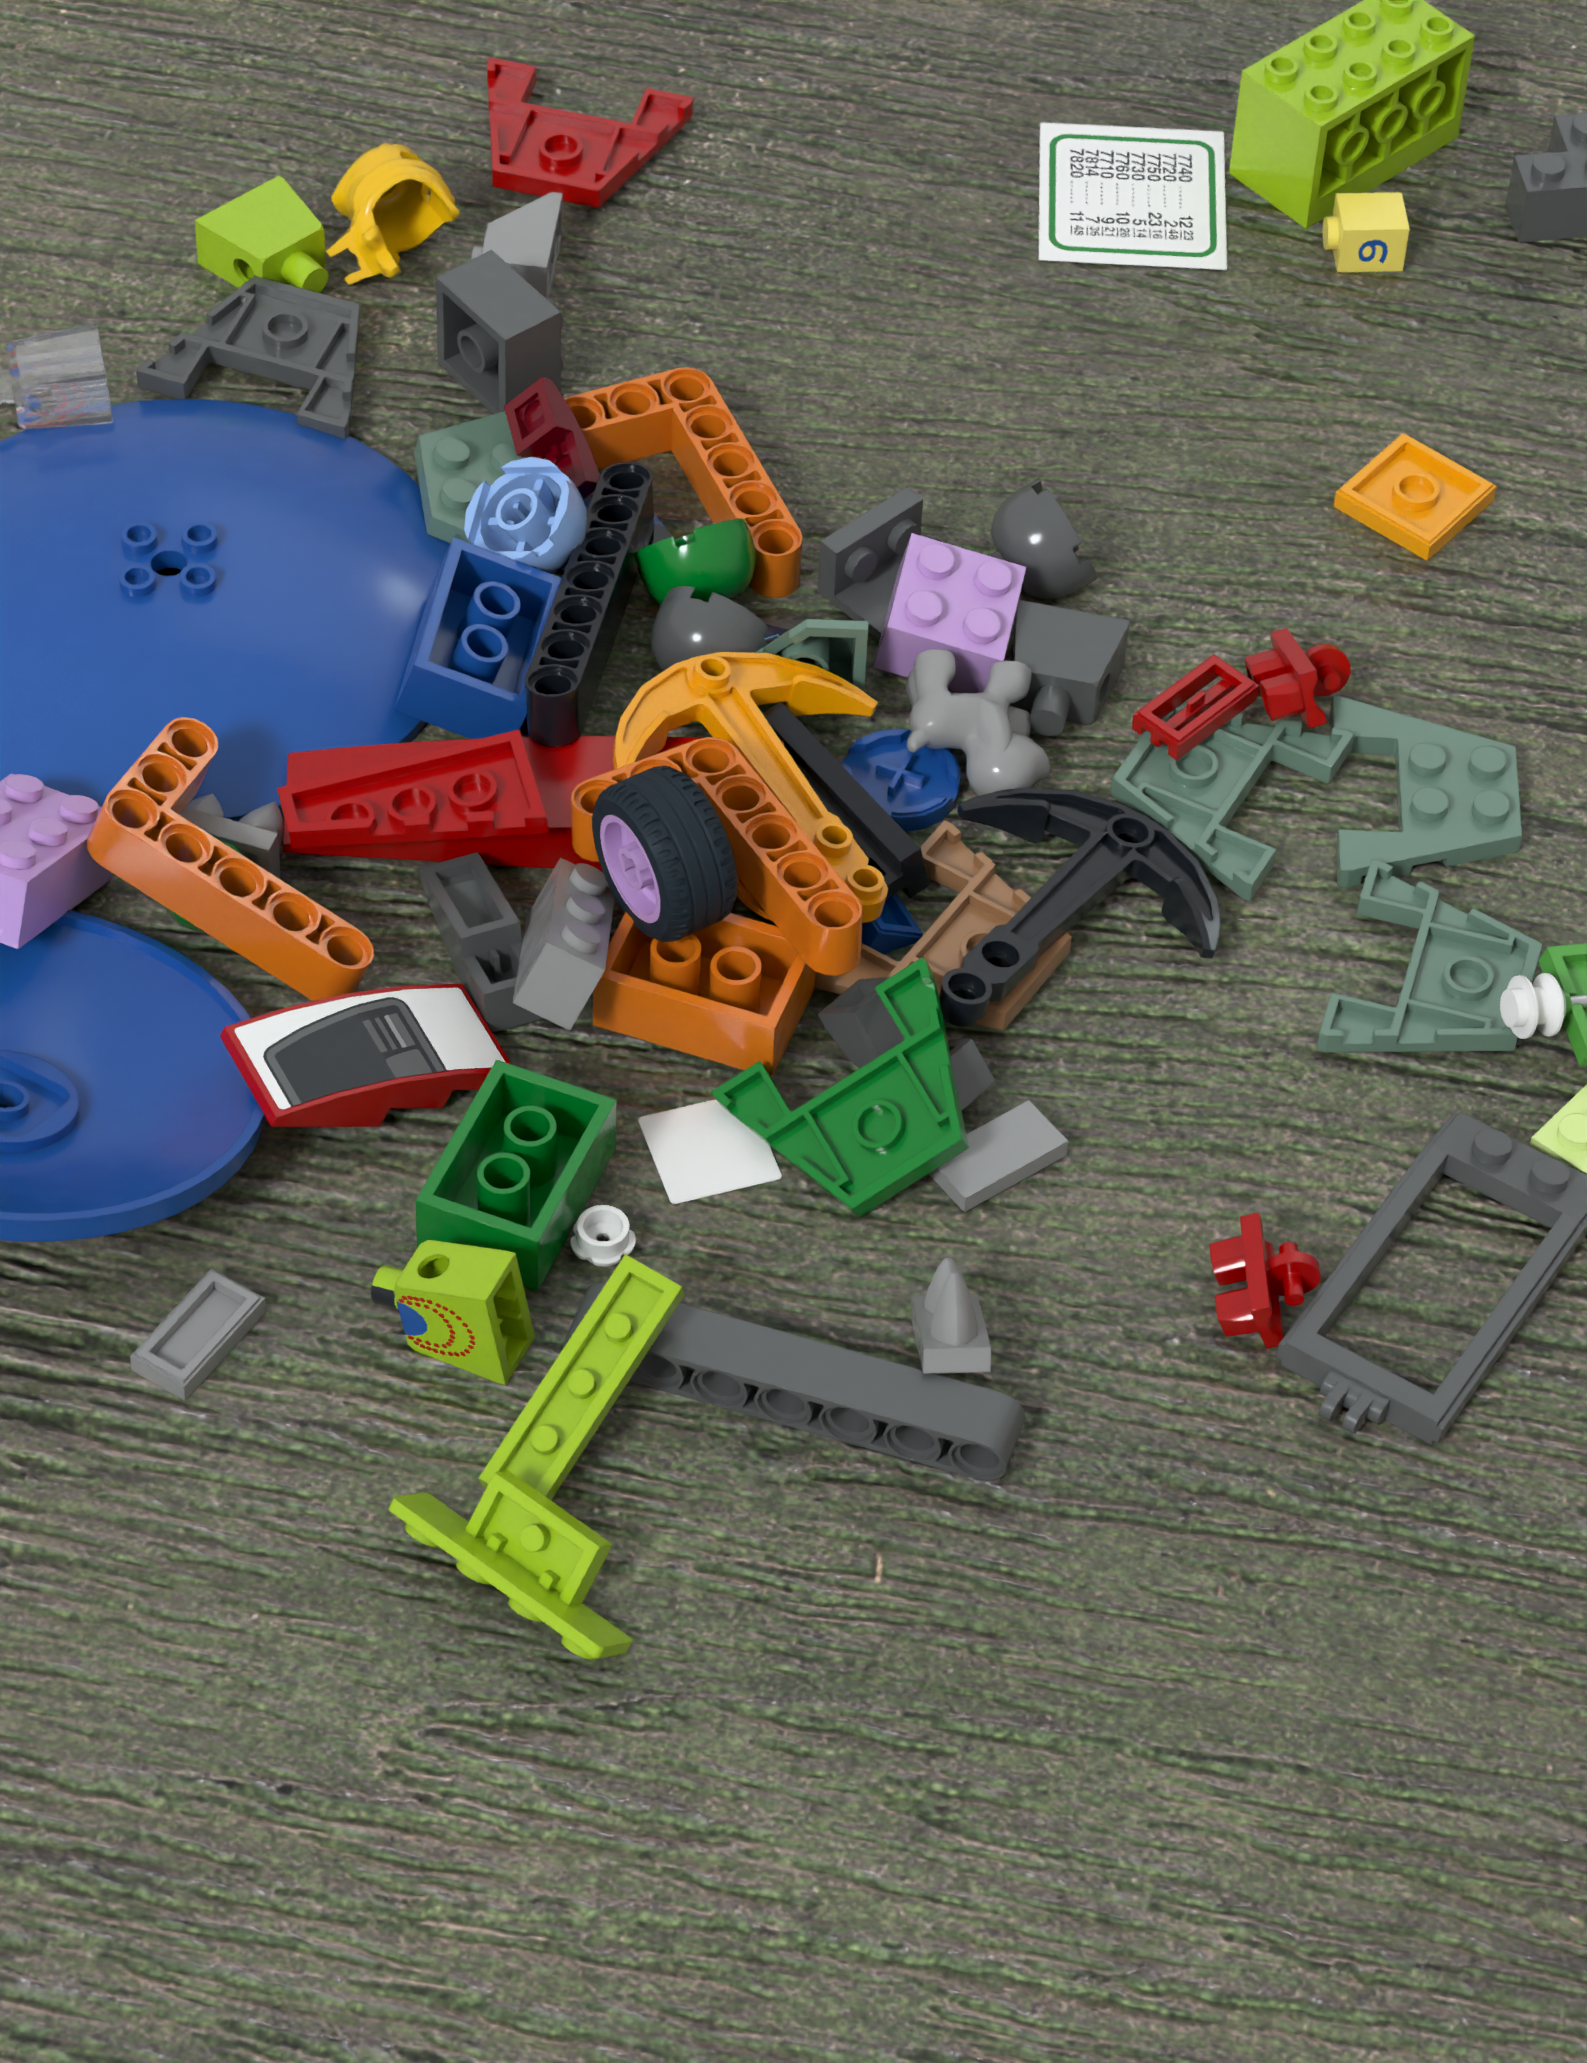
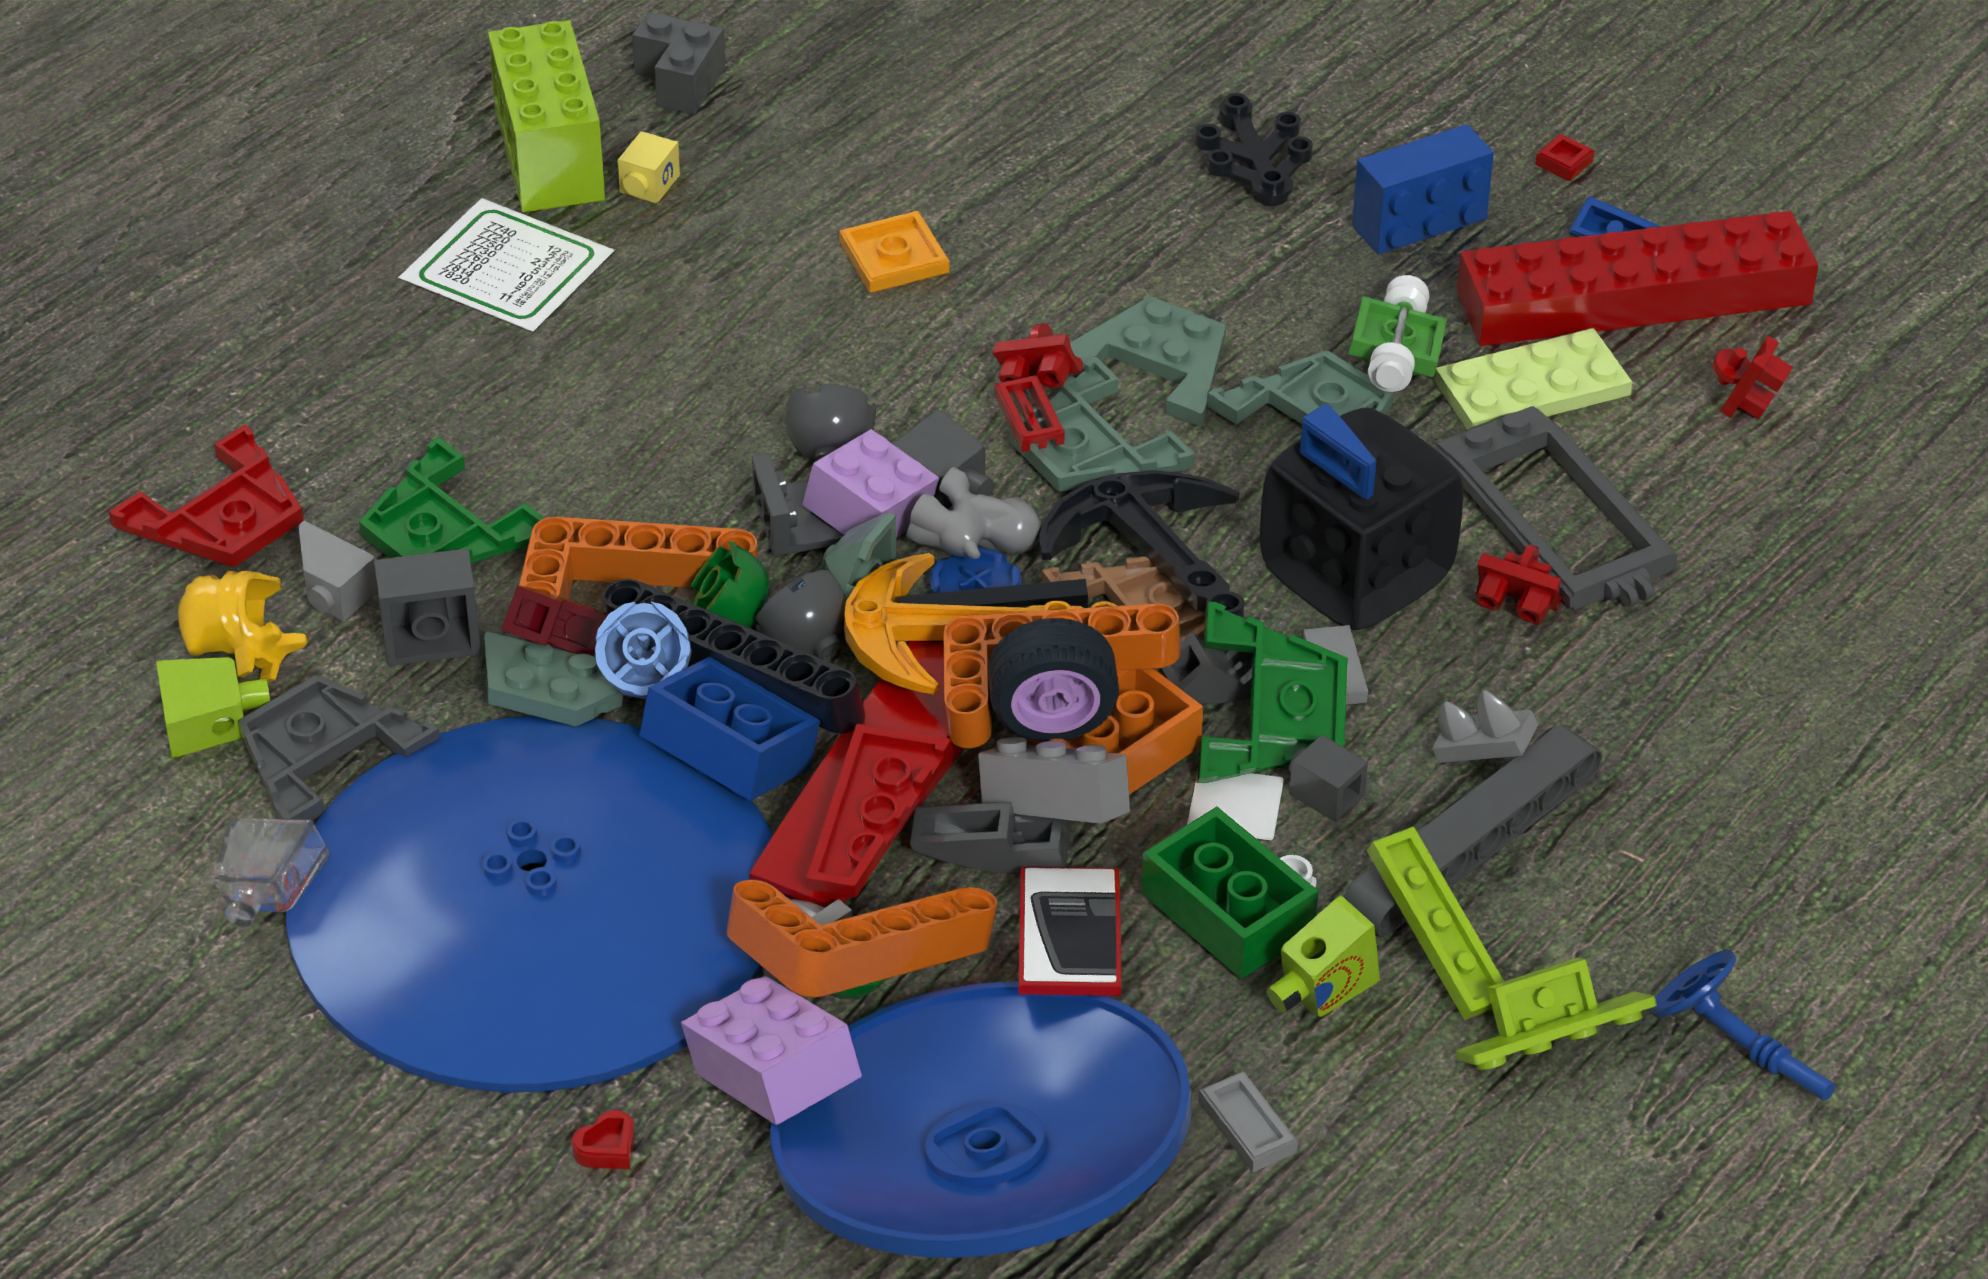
camera: 60 degrees left, 5 degrees down
none -> green wing [359,437,545,564]
none -> black piece [1260,407,1463,630]
none -> dark grey brick [1289,735,1368,822]
none -> blue slope [1300,404,1376,500]
none -> blue dish [1649,950,1835,1101]

